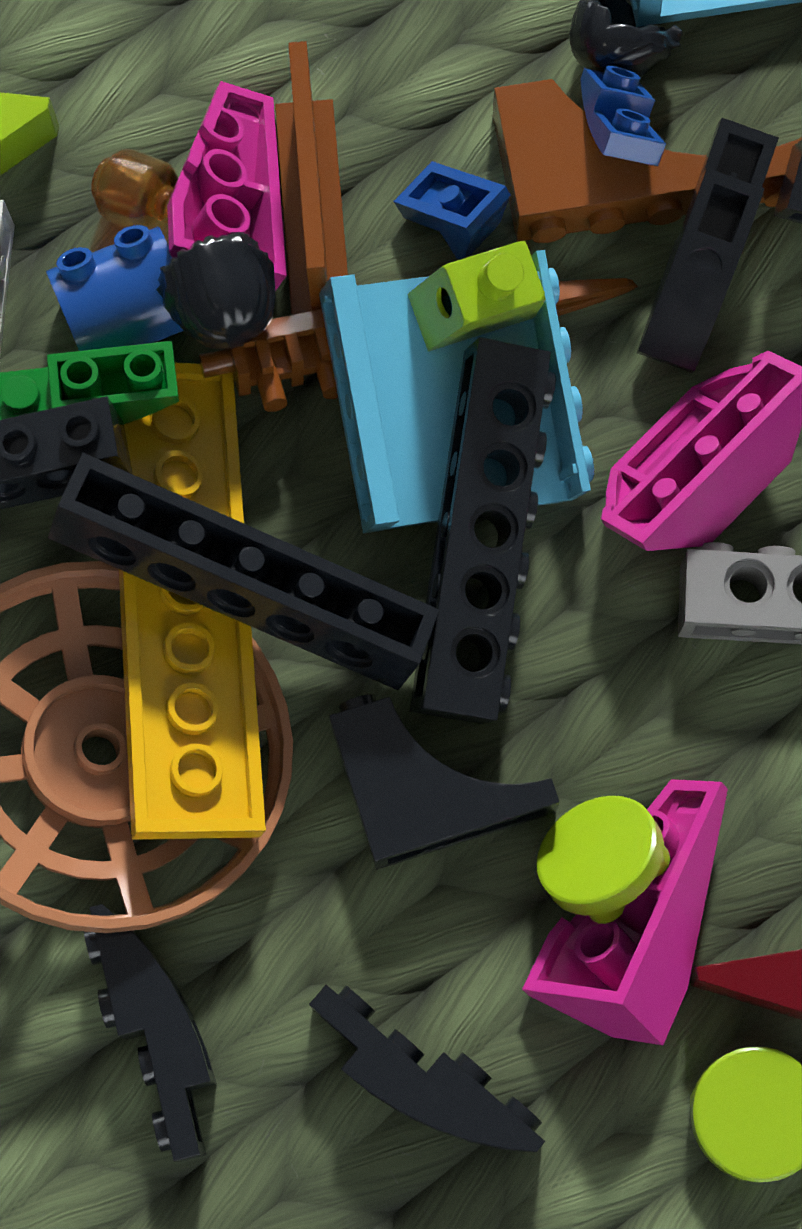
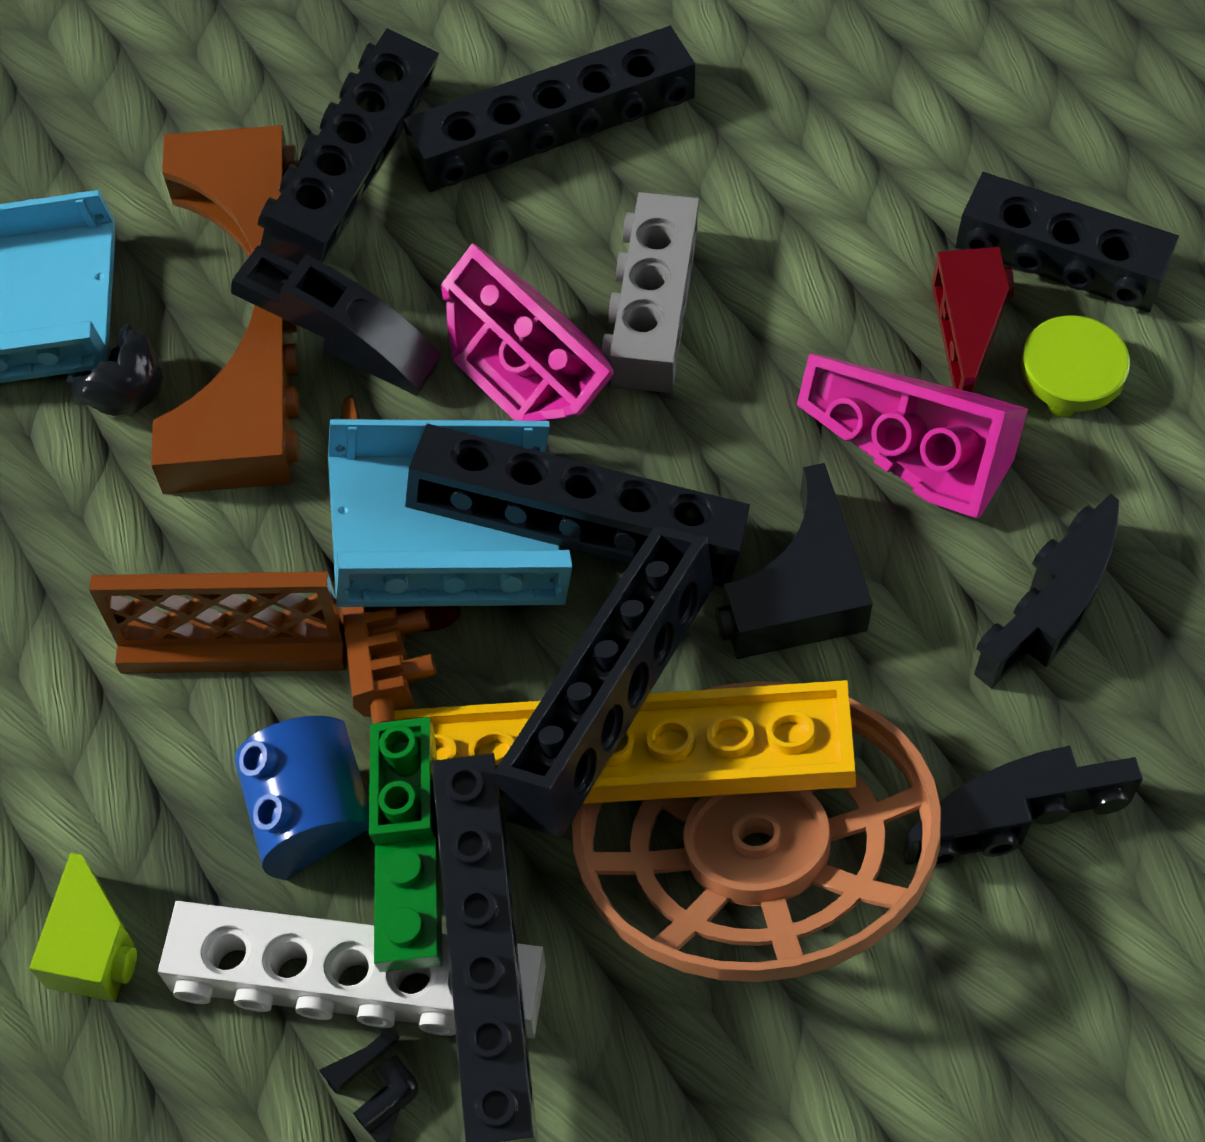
camera: 85 degrees left, 15 degrees down
clear orange head [91,149,178,230] -> none
black hair [156,232,276,349] -> none
dark pink wedge [167,81,287,291] -> none
blue slope [393,161,511,260] -> none
lime torso [408,241,546,352] -> none
lime tile [537,796,670,924] -> none
blue slope [580,66,666,166] -> none

